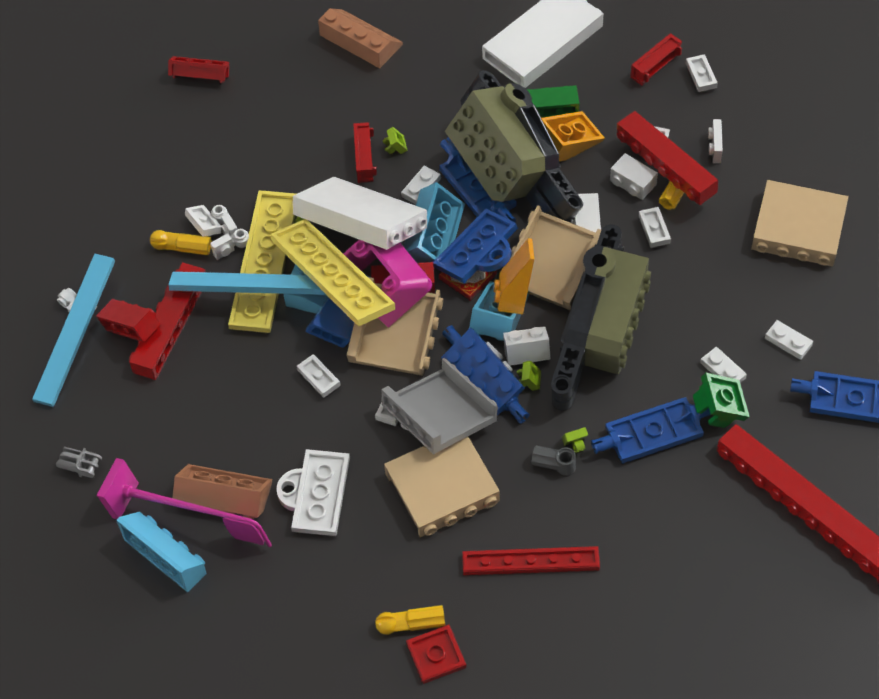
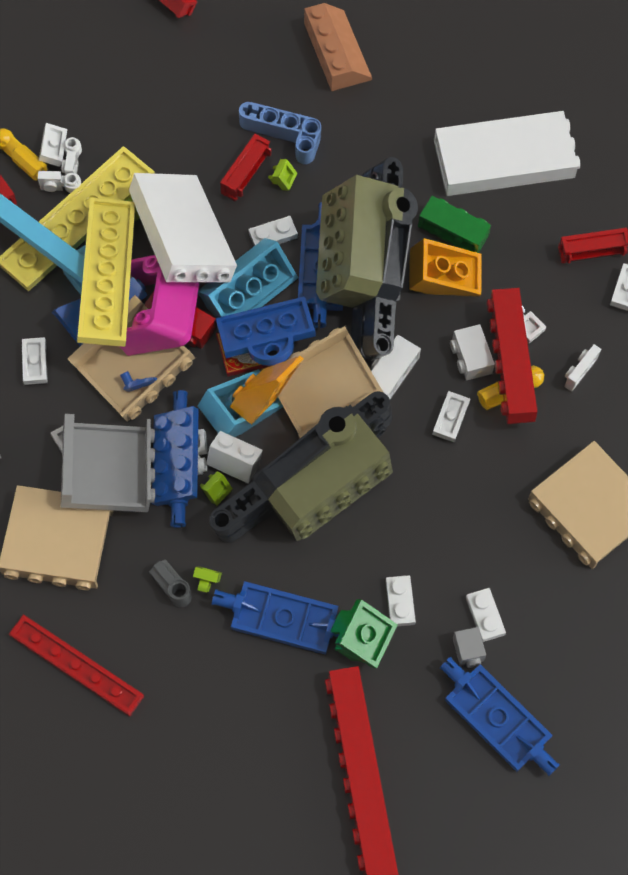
camera: 30 degrees right, 10 degrees up
none -> blue bar [120,371,157,392]
none -> medium blue beam [239,102,321,164]
none -> light grey brick [453,627,486,668]

